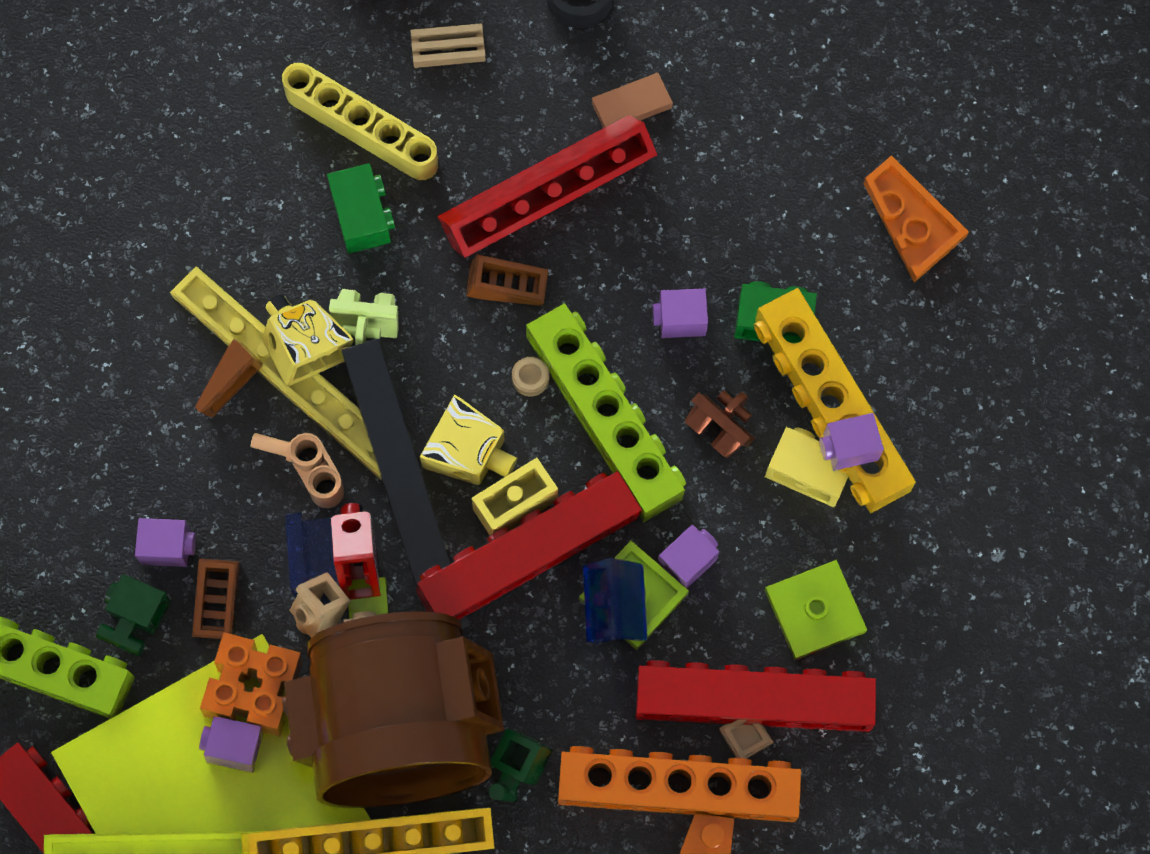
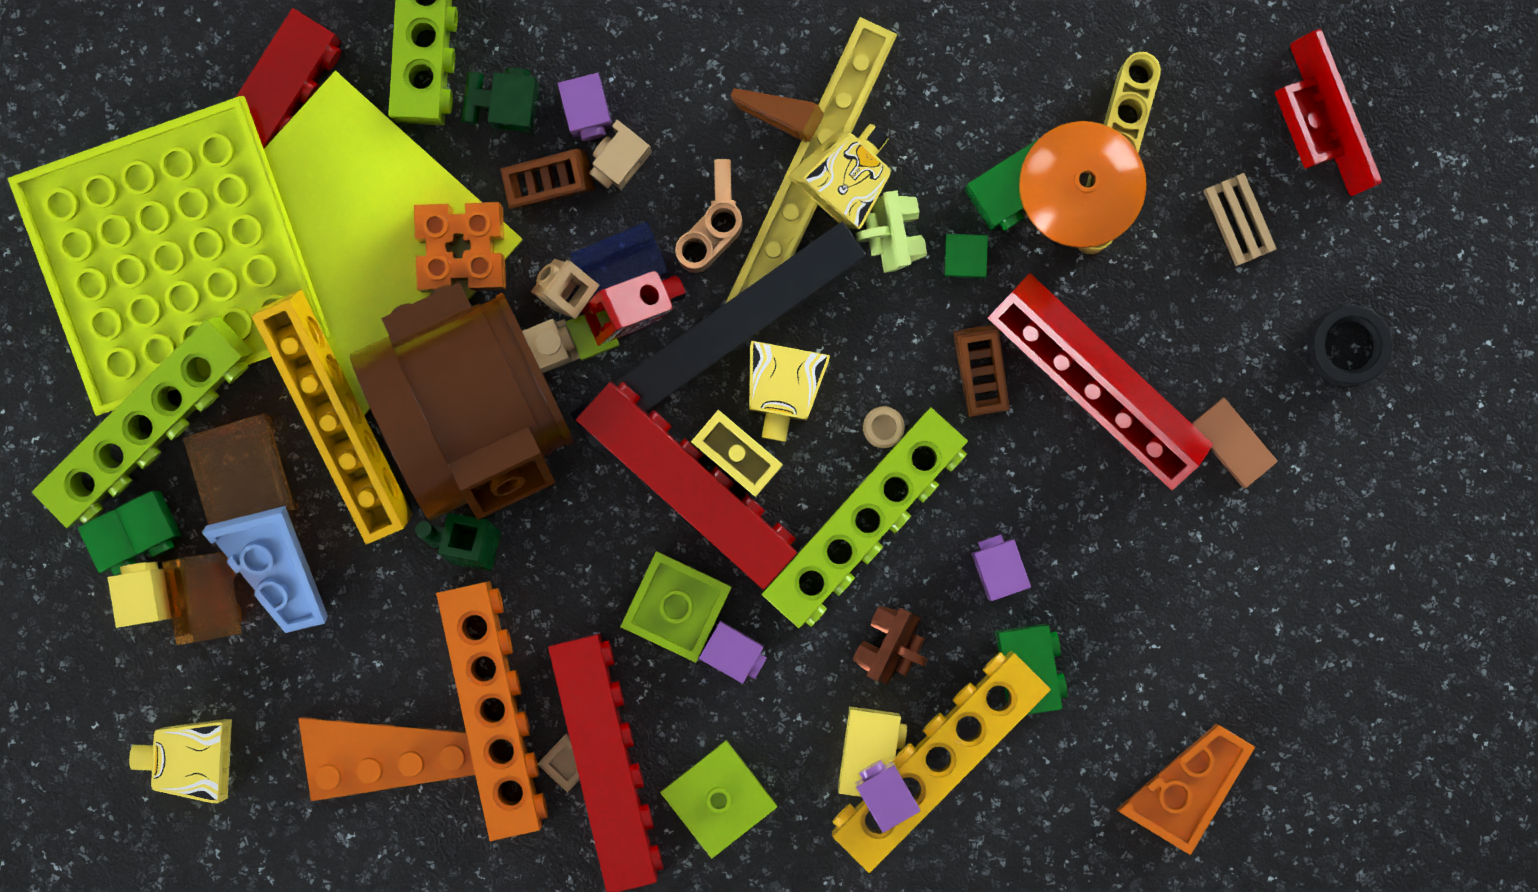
camera: 80 degrees right, 15 degrees up
medium lavender brick [199,716,263,773] -> none
clear blue panel [583,558,647,644] -> none
none -> tan brick [589,120,652,190]
none -> green tile [944,234,988,278]
none -> orange dish [1019,121,1146,248]

